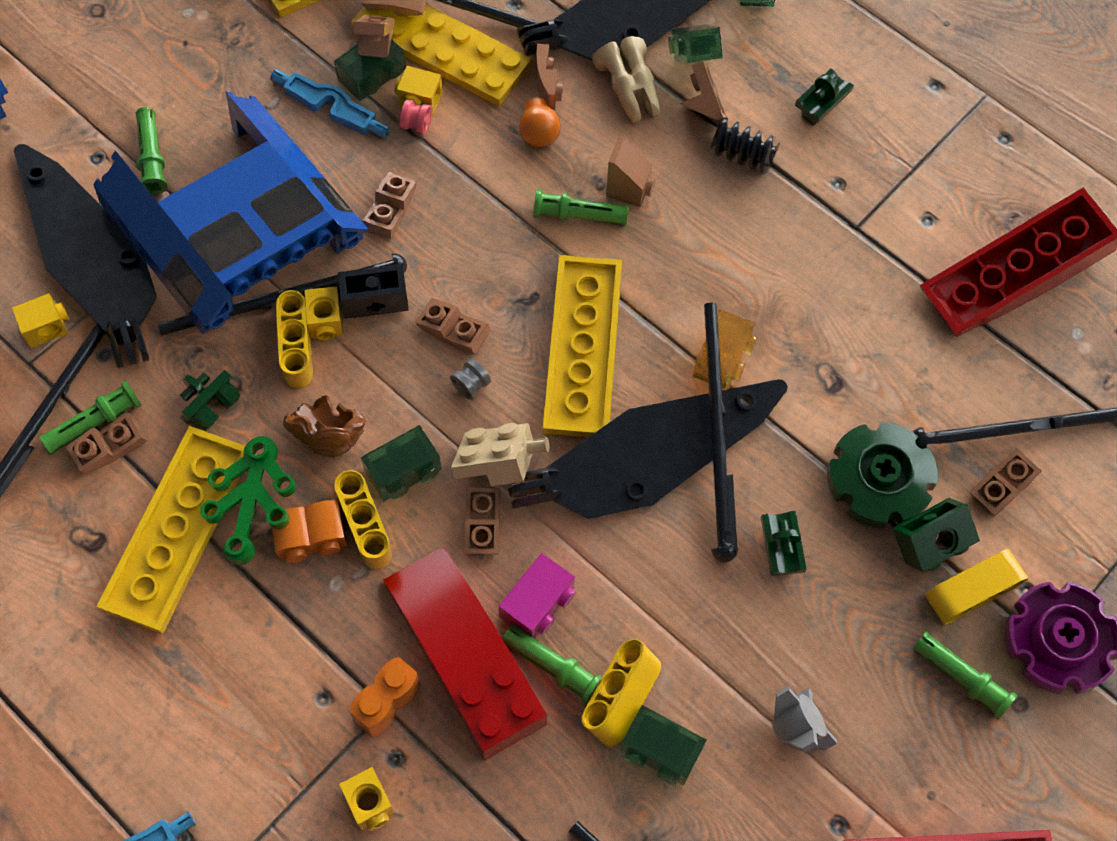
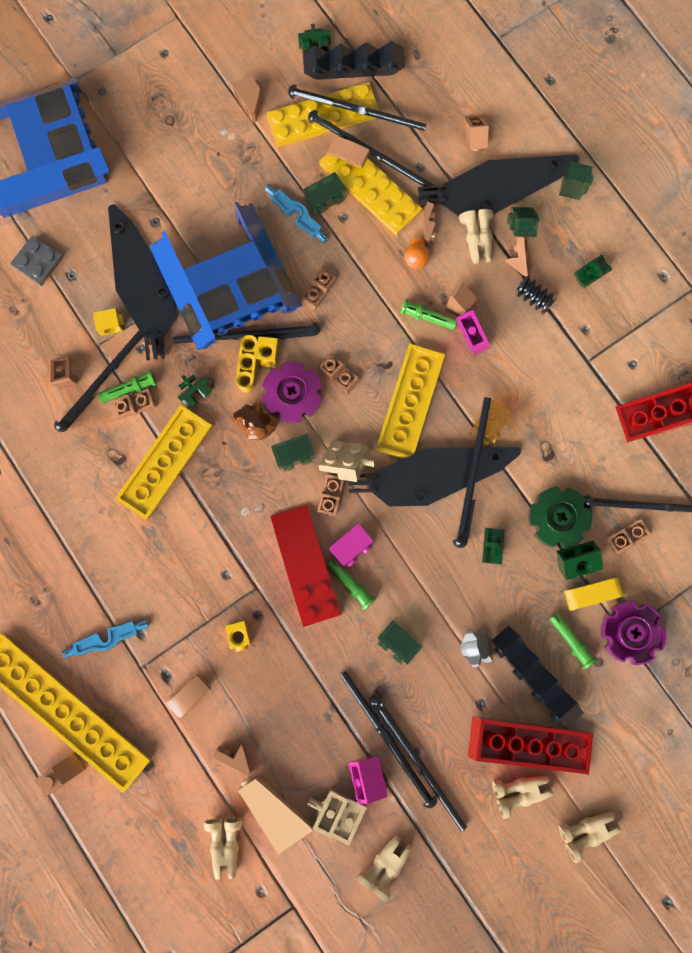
camera: 15 degrees right, 15 degrees up
bright green pin [135,107,167,195] -> none
green plant [200,436,297,565] -> none
orange brick [272,500,348,563] -> none
yellow beam [334,470,392,570] -> none
black brick [338,264,409,319] -> none
orange brick [349,657,420,737] -> none
nougat slope [353,15,395,58] -> none
yellow brick [394,66,443,116] -> none
coral wheel [399,99,432,135] -> none
flat silver wheel [450,358,491,400] -> none
yellow beam [582,639,661,747] -> none
none -> magenta piece [262,362,322,423]
none -> dark pink brick [456,310,491,356]
none -> black brick [491,626,584,729]

